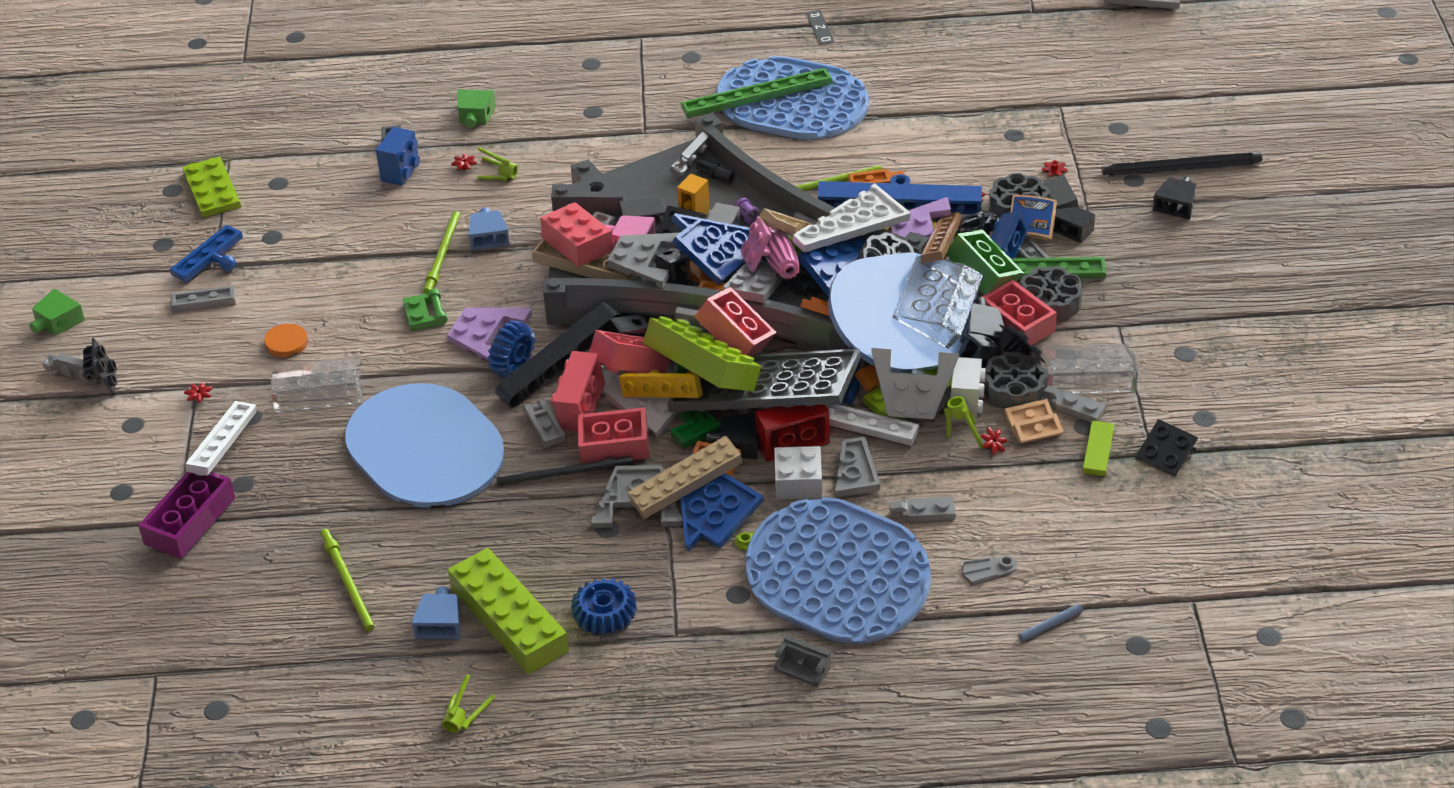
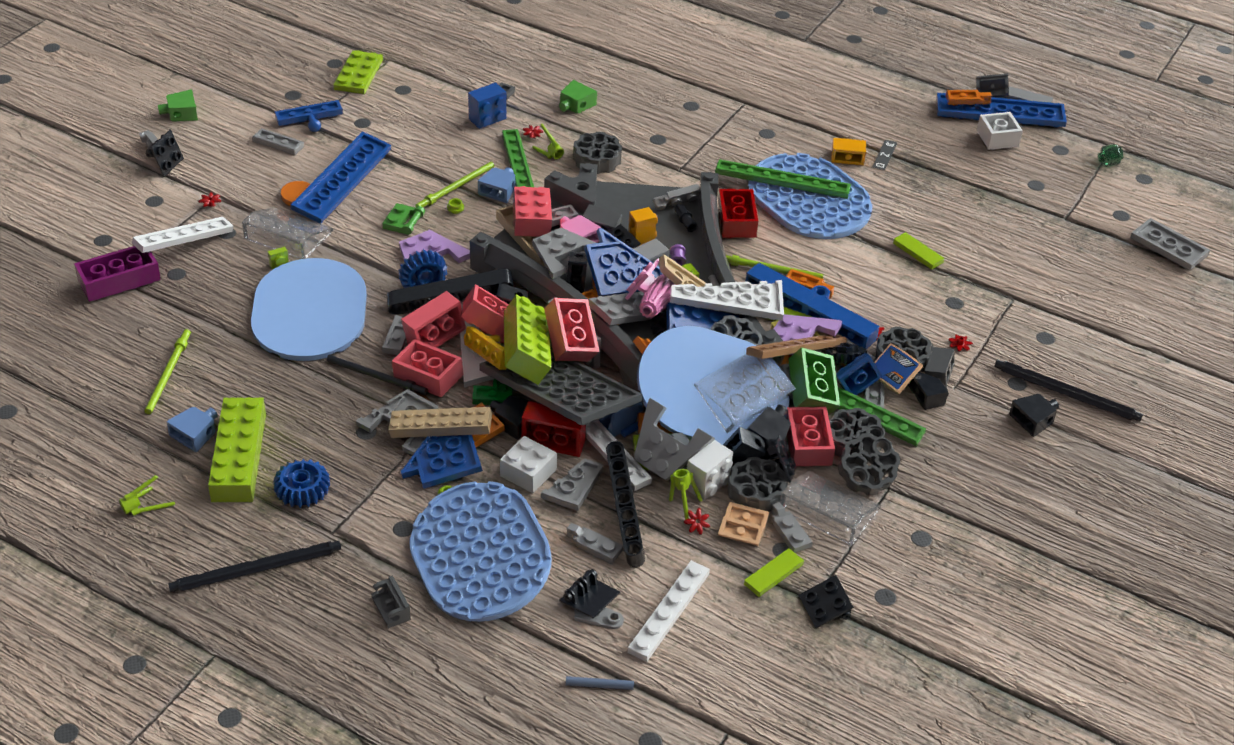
camera: 30 degrees right, 0 degrees up
none -> black piece [168,541,341,592]
none -> lime plate [268,247,289,269]
none -> blue plate [291,131,391,224]
none -> lime plate [447,198,464,214]
none -> bright green tile [502,129,534,187]
none -> black hinge [559,569,620,618]
none -> dark grey connector [573,132,622,174]
none -> black beam [606,441,645,568]
none -> white plate [628,561,710,662]
none -> red brick [717,189,759,238]
none -> light orange brick [831,138,866,166]
none -> dark grey connector [838,433,900,496]
none -> lime tile [893,232,945,270]

